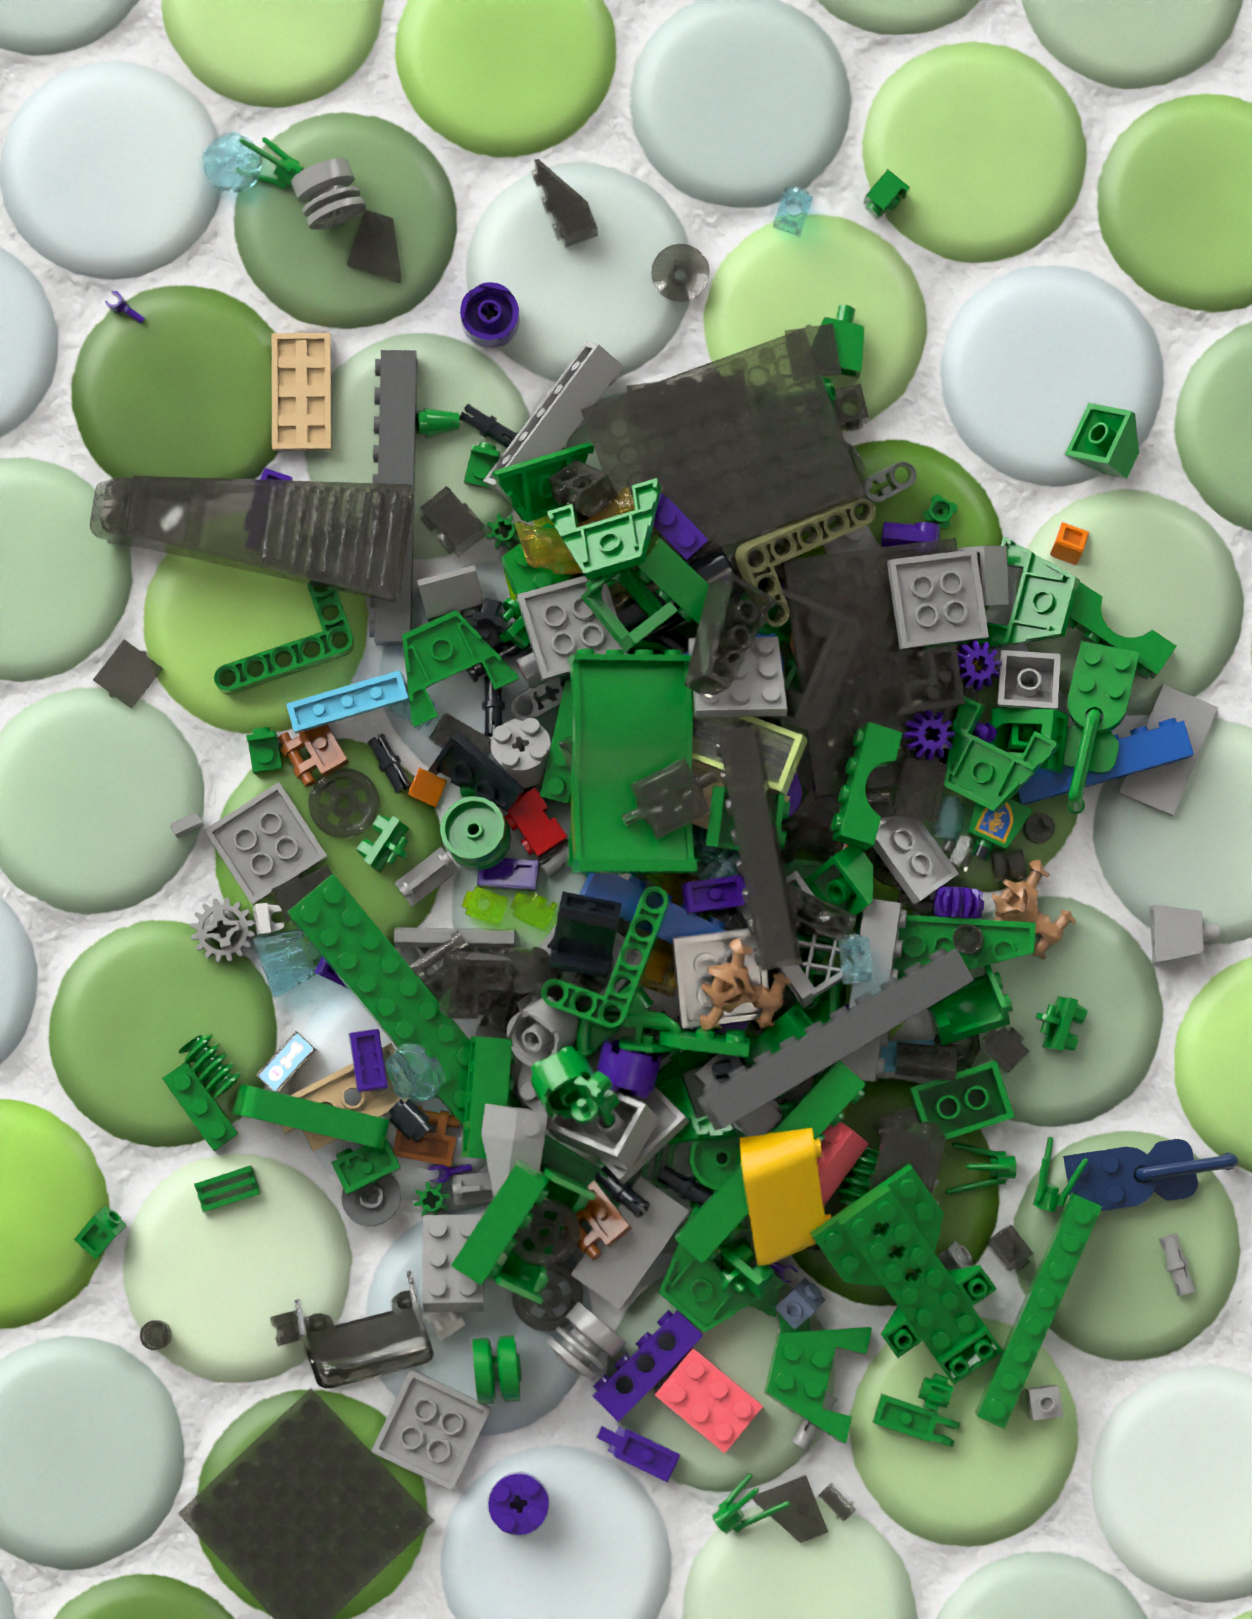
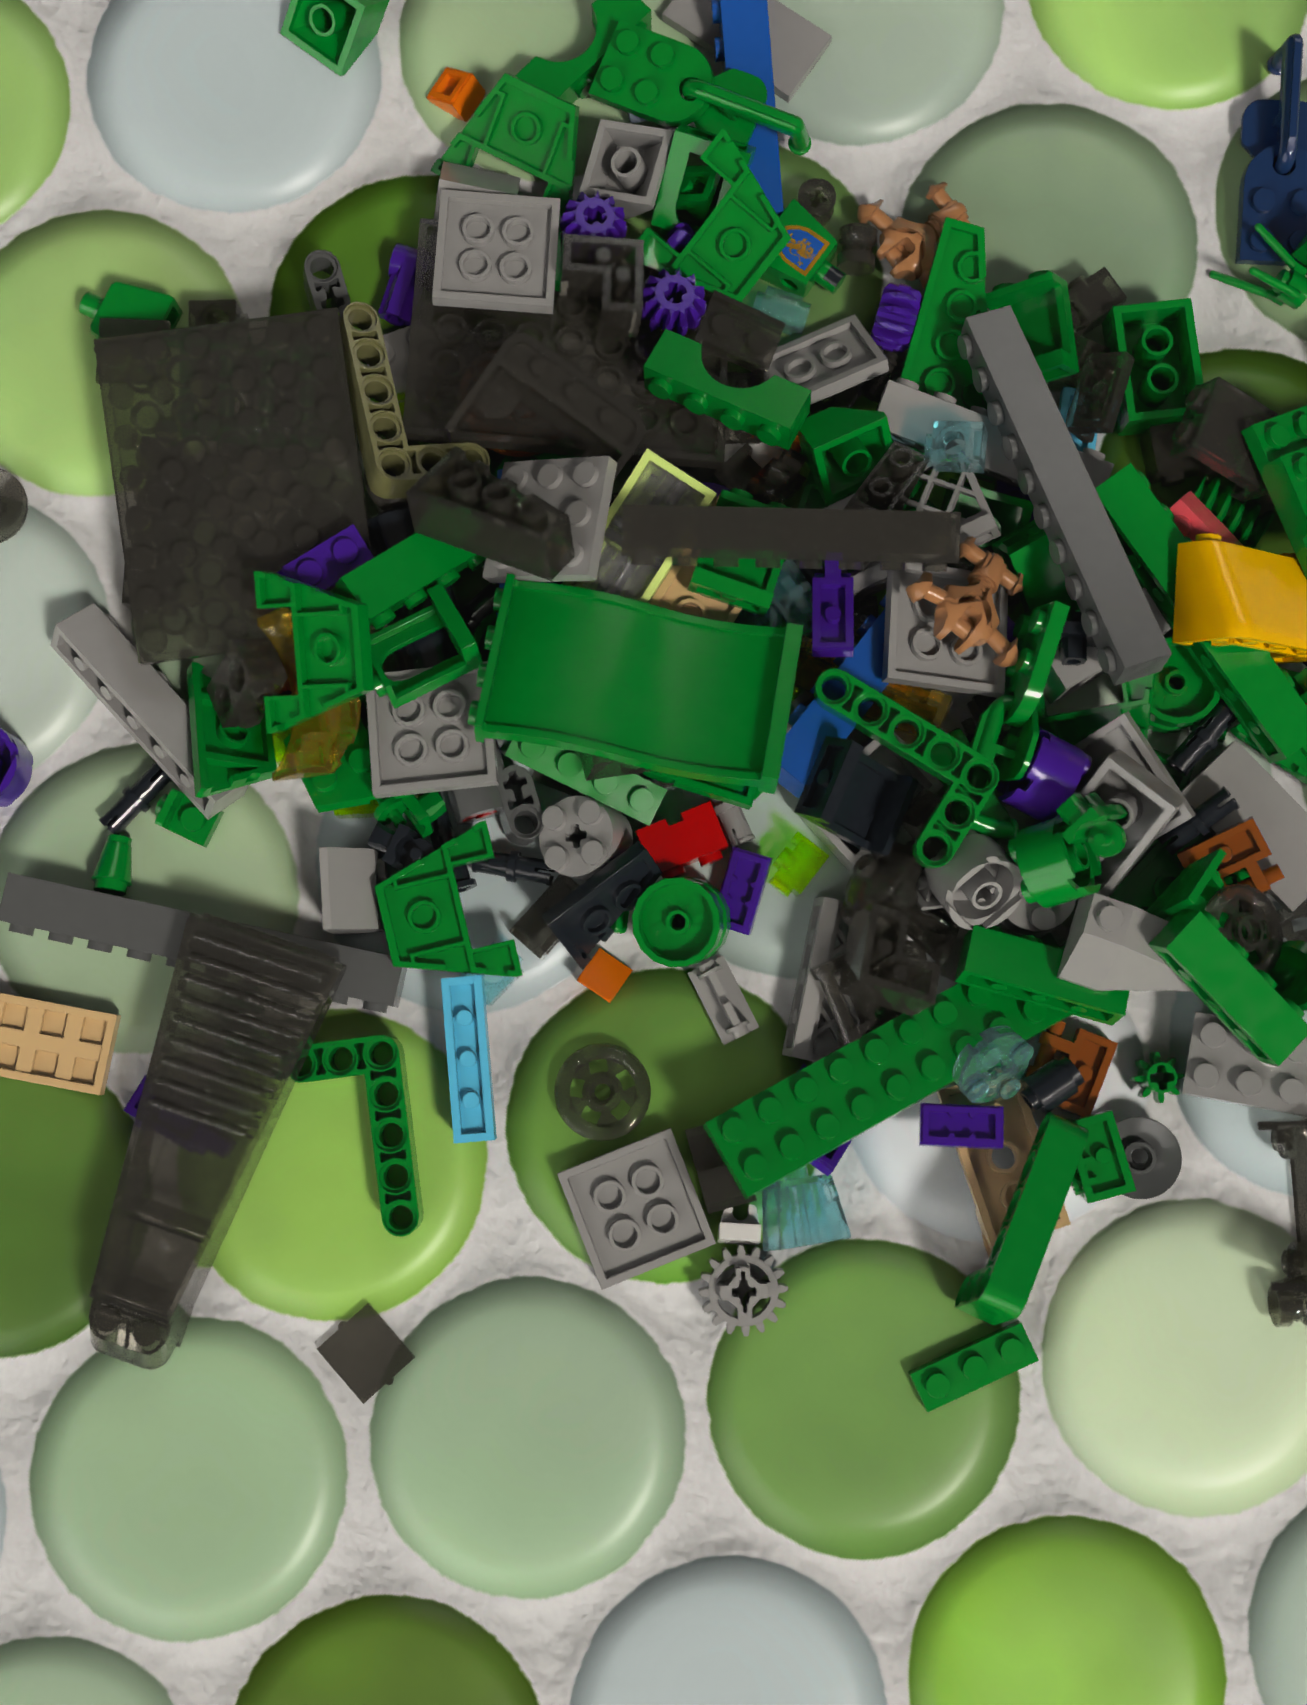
camera: 75 degrees left, 0 degrees up
green bracket [74,1206,127,1260] -> none
clear smoke wheel [140,1320,172,1351] -> none
light grey tile [170,812,204,838] -> none
green piece [178,1034,241,1100] -> none
green tile [194,1165,261,1212] -> none
green bracket [246,727,283,773] -> none
slope [256,1031,318,1093] -> none
dark orange plate [278,724,349,787] -> none
green hips [357,815,409,873] -> none
black pin [367,734,412,794] -> none
clear smoke brick [420,486,485,557] -> none
dark purple hand [428,1164,472,1183] -> none
light grey hinge [452,1172,494,1206] -> none
clear neon green brick [462,886,509,928] -> none
green gear [486,514,522,551] -> none
clear smoke plate [621,758,718,839] -> none
green plate [923,495,958,529] -> none
clear smoke tile [941,834,976,872] -> none
green plant [945,1142,1016,1195] -> none
clear smoke wheel [953,924,985,955] -> none
green hips [1035,996,1088,1051] -> none
light grey torso [1150,905,1220,964] -> none

